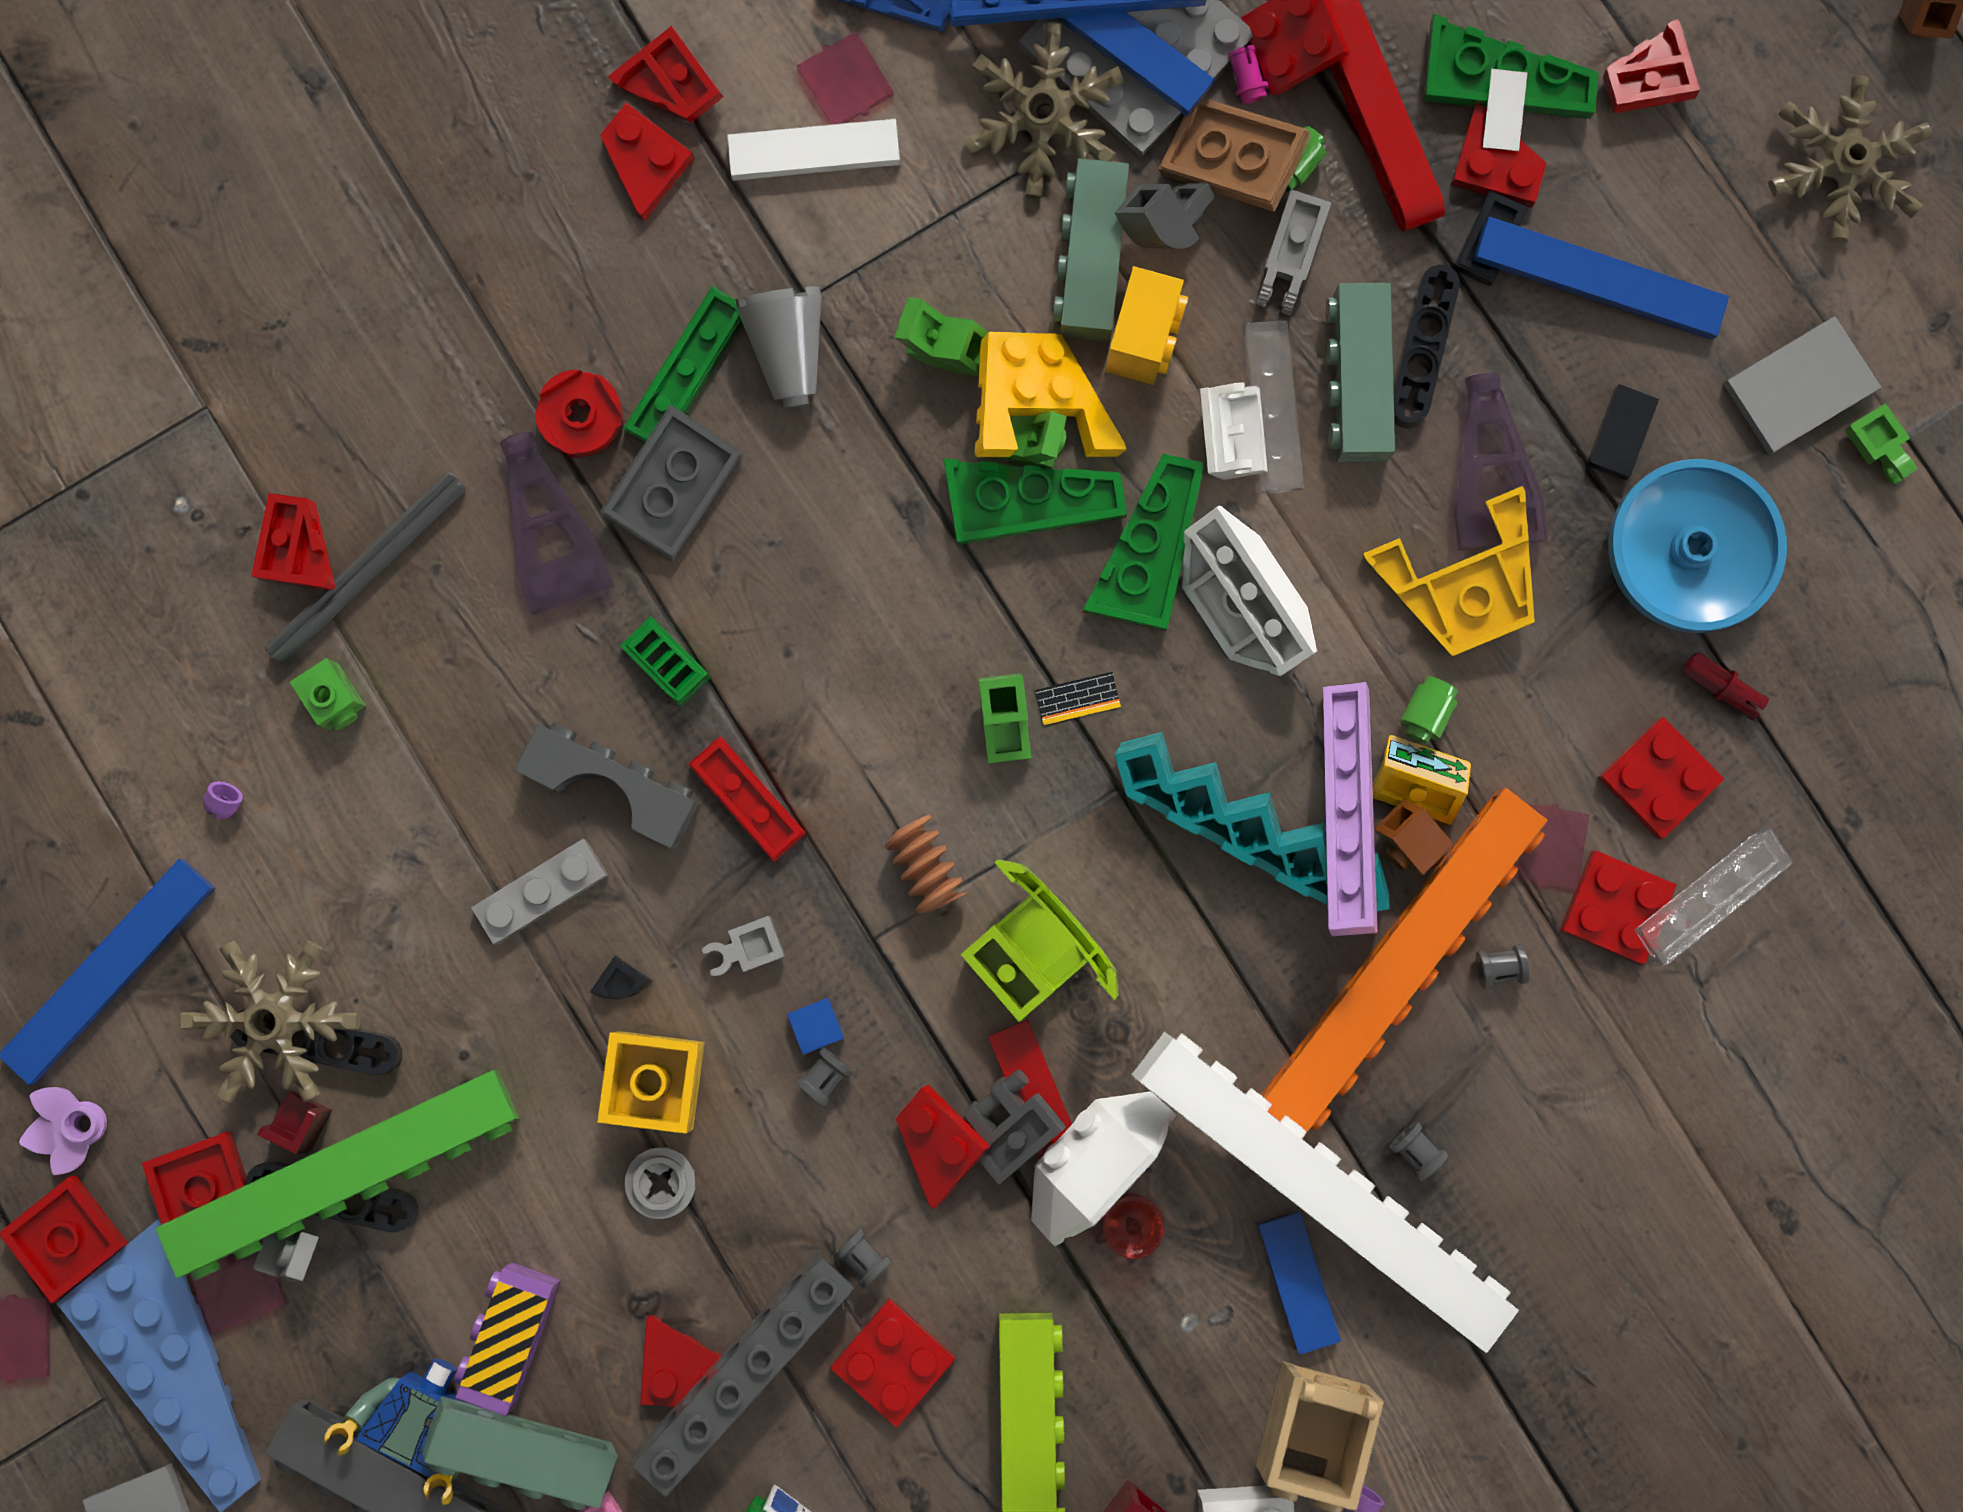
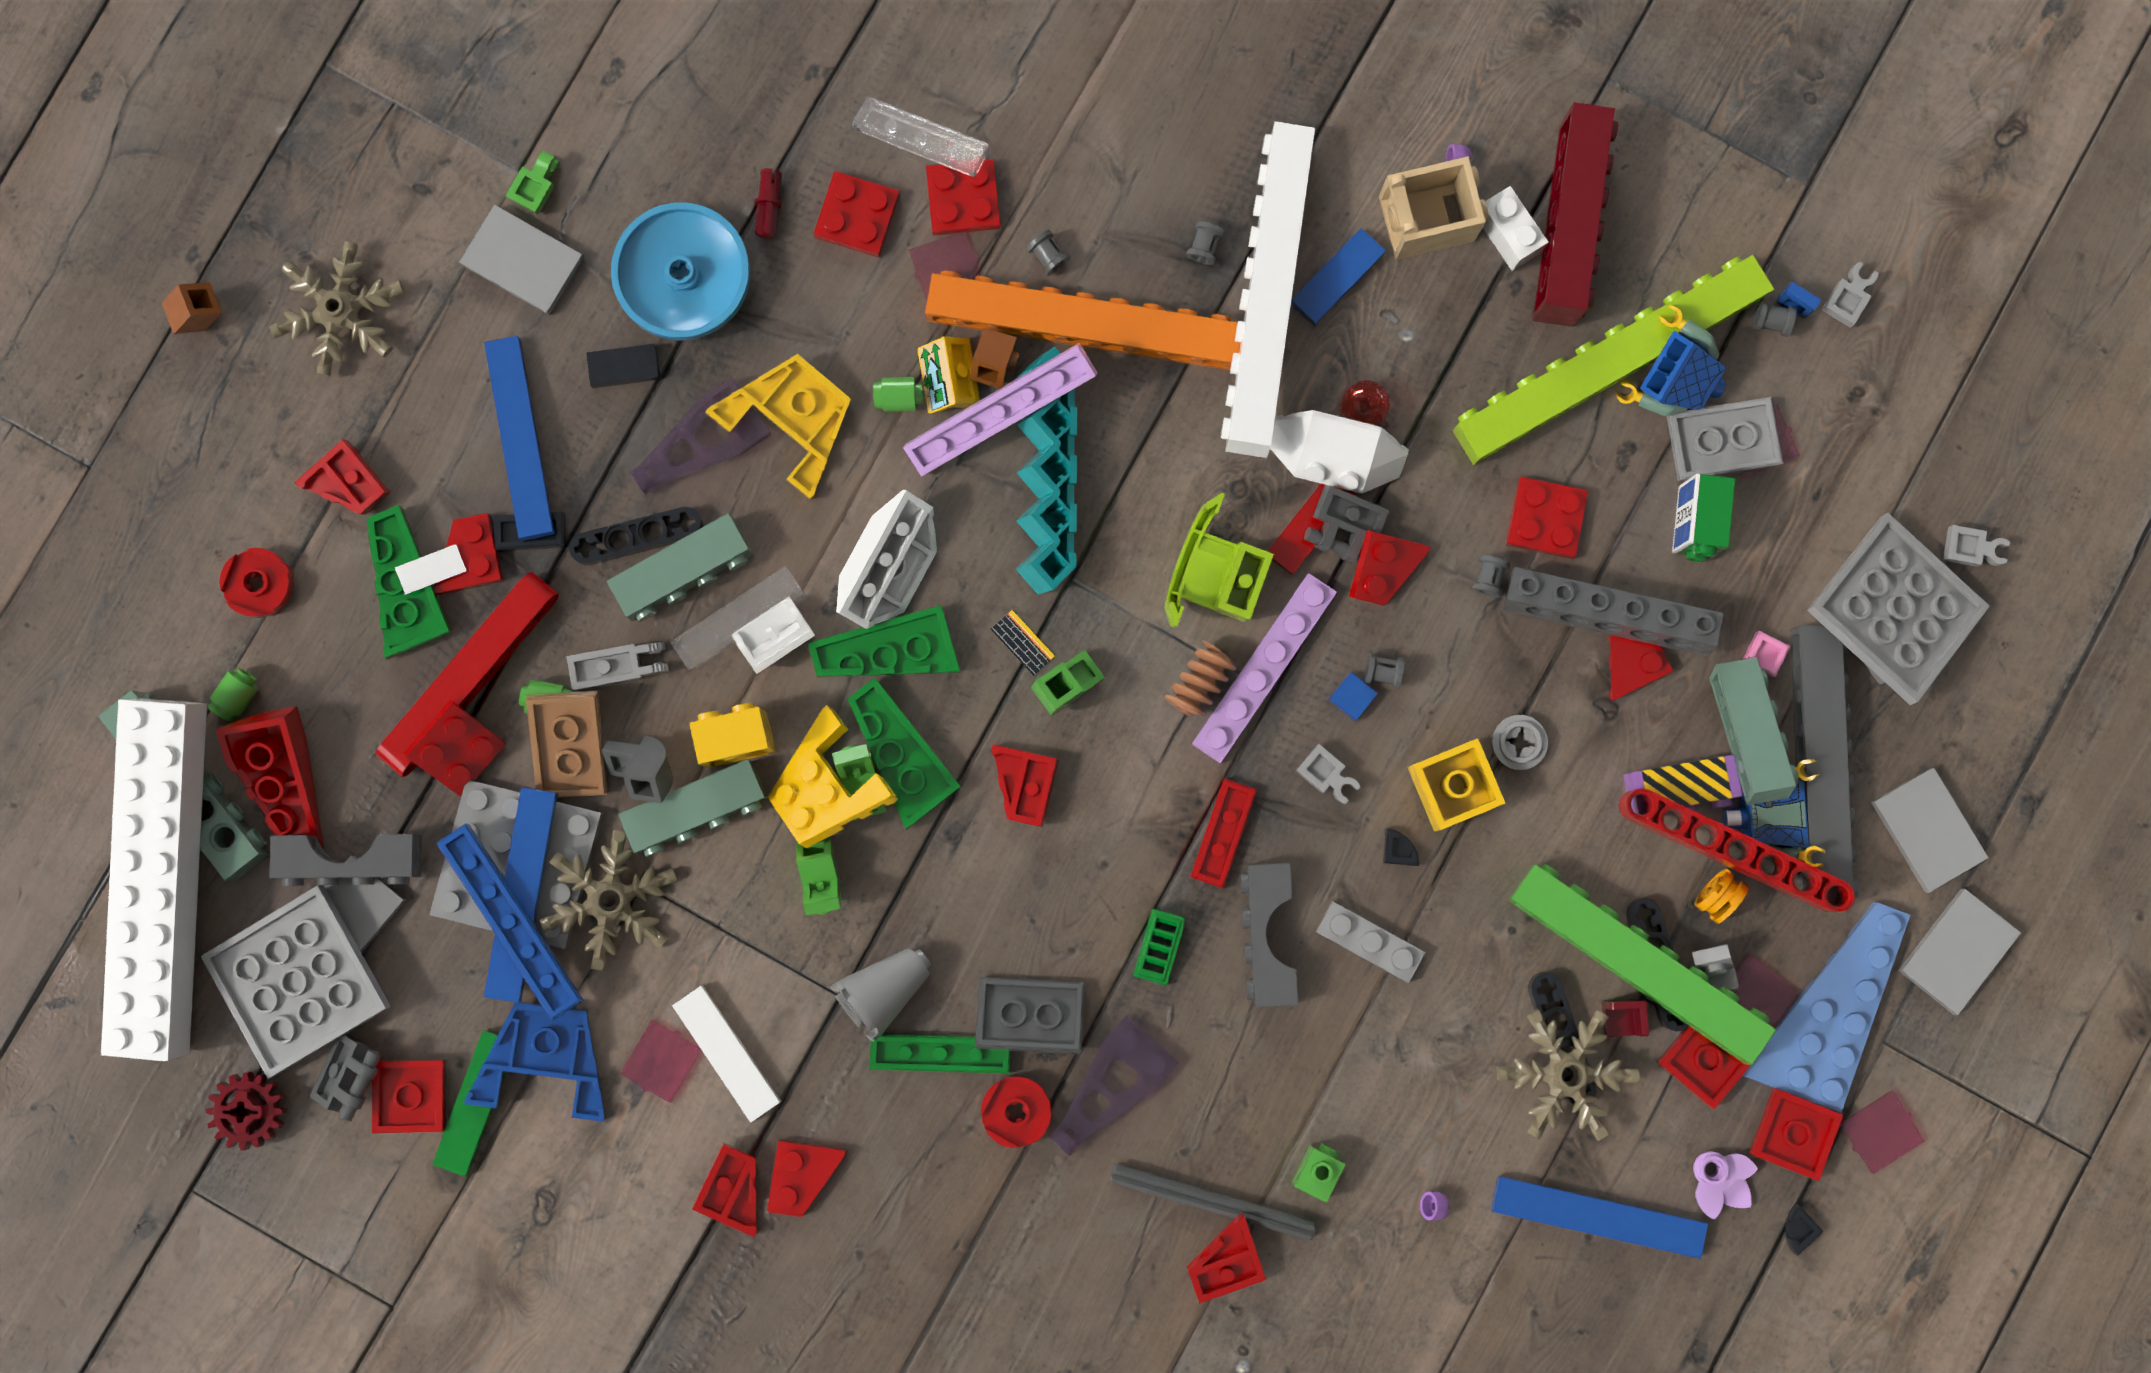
camera: 120 degrees left, 0 degrees up
dark pink pin [1228,45,1269,104] -> none
none -> red wing [991,744,1059,828]
none -> lavender plate [1192,573,1337,763]
none -> red beam [1619,788,1855,912]
none -> light orange wheel [1694,868,1749,924]

